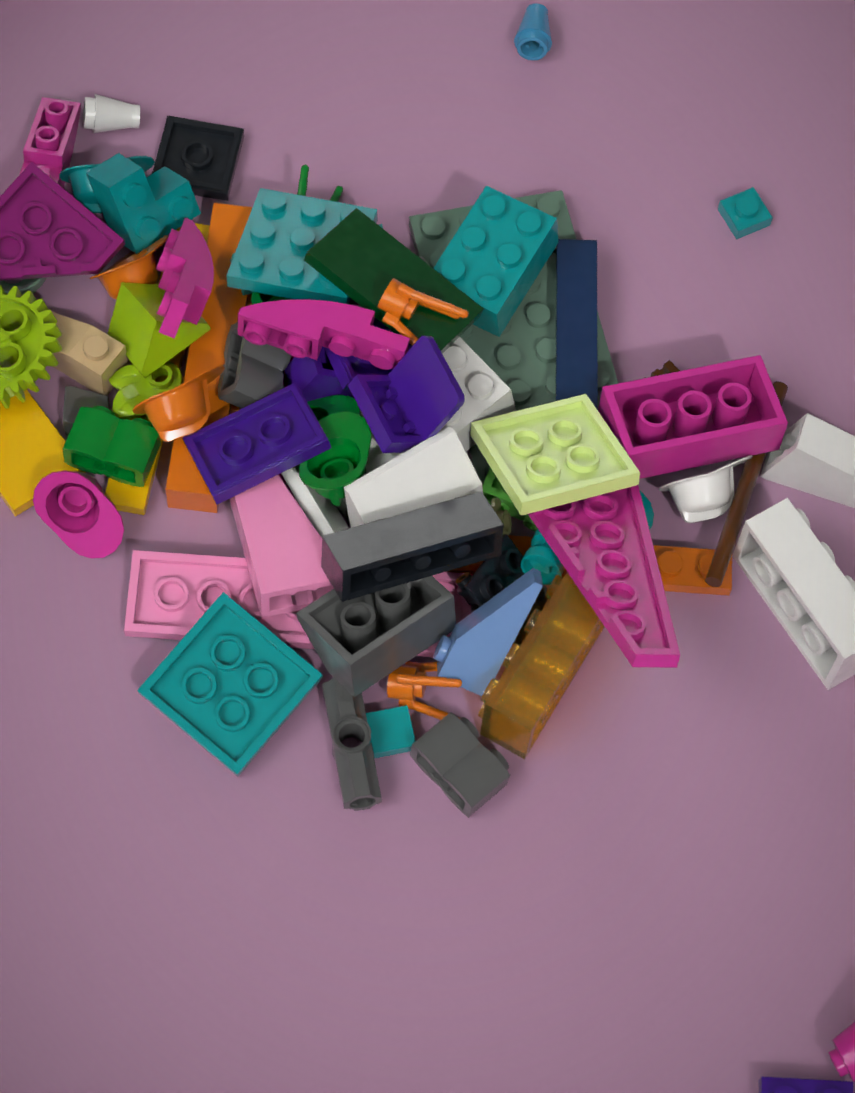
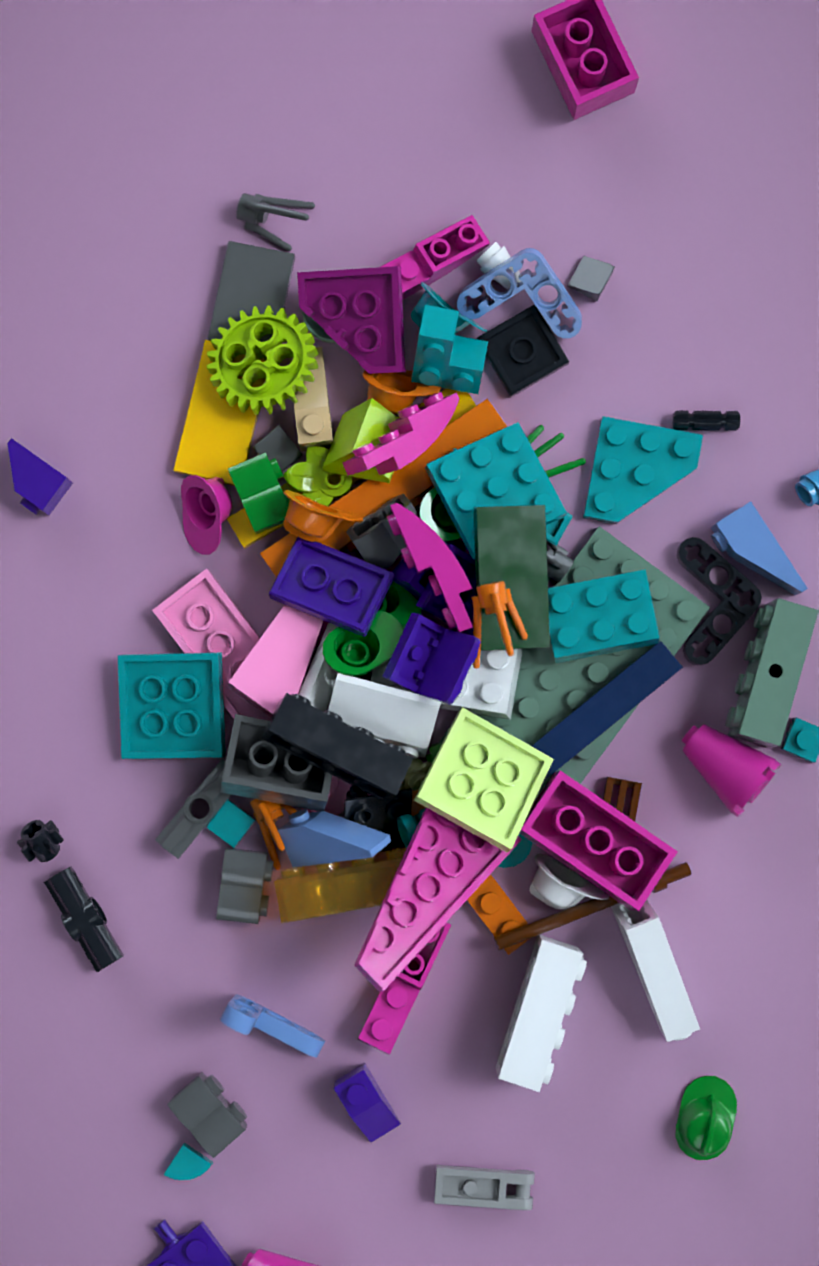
camera: 60 degrees right, 20 degrees up
none -> black gear [17,820,64,863]
none -> black piece [44,866,124,972]
none -> teal tile [163,1143,213,1180]
none -> dark grey brick [167,1072,247,1158]
none -> medium blue beam [220,994,325,1058]
none -> dark purple slope [333,1063,401,1143]
none -> dark pink slope [357,922,451,1055]
none -> medium blue beam [457,248,582,338]
none -> slope [568,256,615,302]
none -> teal plate [583,416,703,524]
none -> black axle [673,410,741,431]
none -> black beam [676,537,762,666]
none -> dark pink cone [682,724,781,818]
none -> medium blue slope [711,501,808,595]
none -> sand green brick [725,598,819,747]

